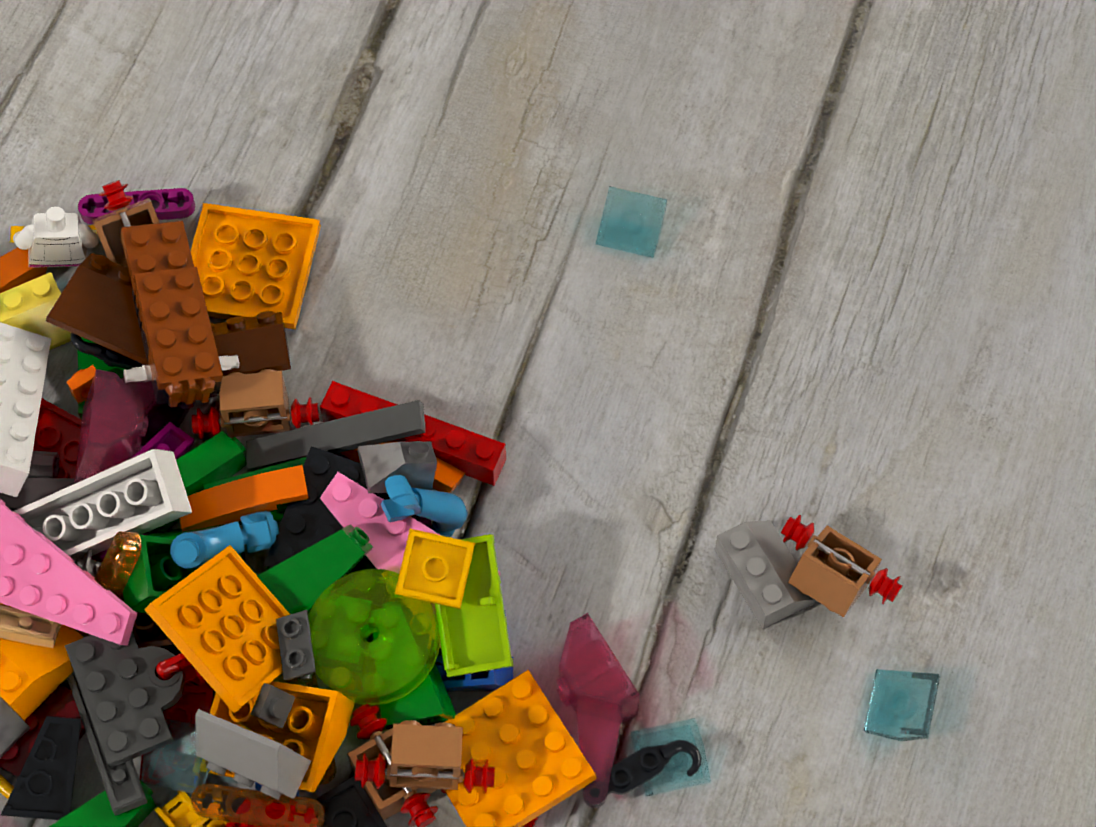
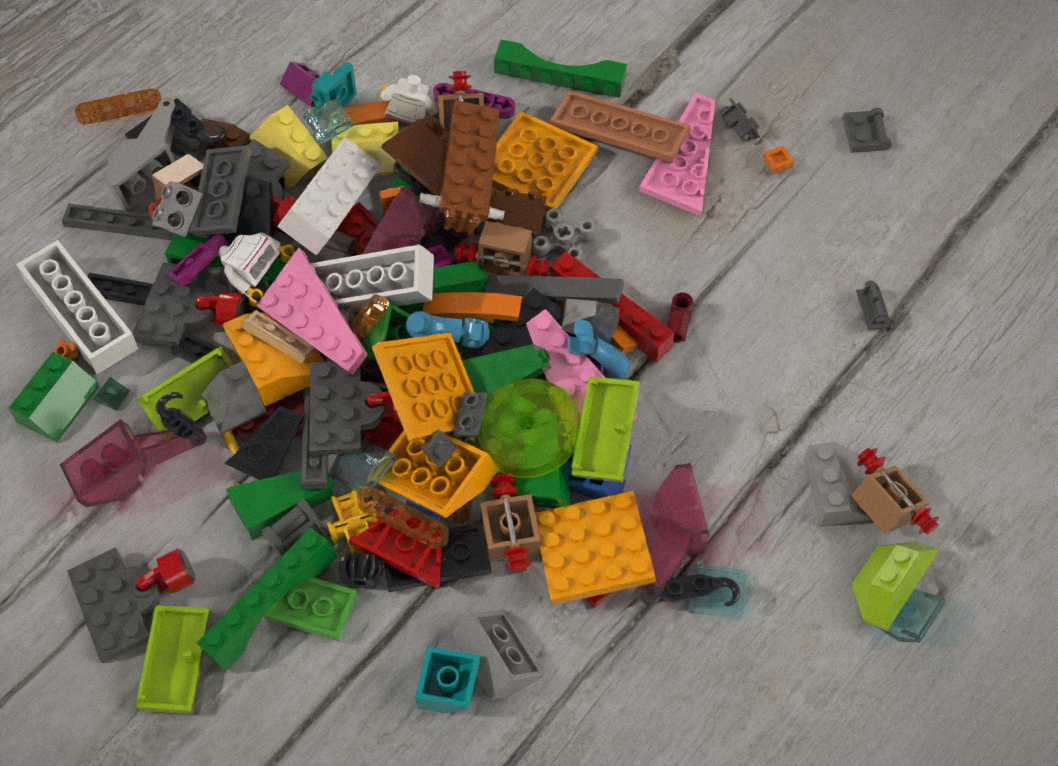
camera: 20 degrees right, 5 degrees down
light grey slope [195,709,311,800] -> none
medium nougat brick [355,721,495,794] -> none
yellow tile [395,529,475,609] -> none
clear light blue slope [596,186,668,258] -> none
none -> green arch [494,39,627,98]
none -> light grey gear [532,209,596,263]
none -> nougat plate [550,90,690,163]
none -> bright pink wing [639,93,716,216]
none -> dark red piece [667,292,693,343]
none -> dark grey hinge [721,98,760,142]
none -> orange plate [763,146,794,174]
none -> dark grey plate [843,108,892,153]
none -> lime wedge [851,541,938,631]
none -> dark grey hinge [856,280,892,330]

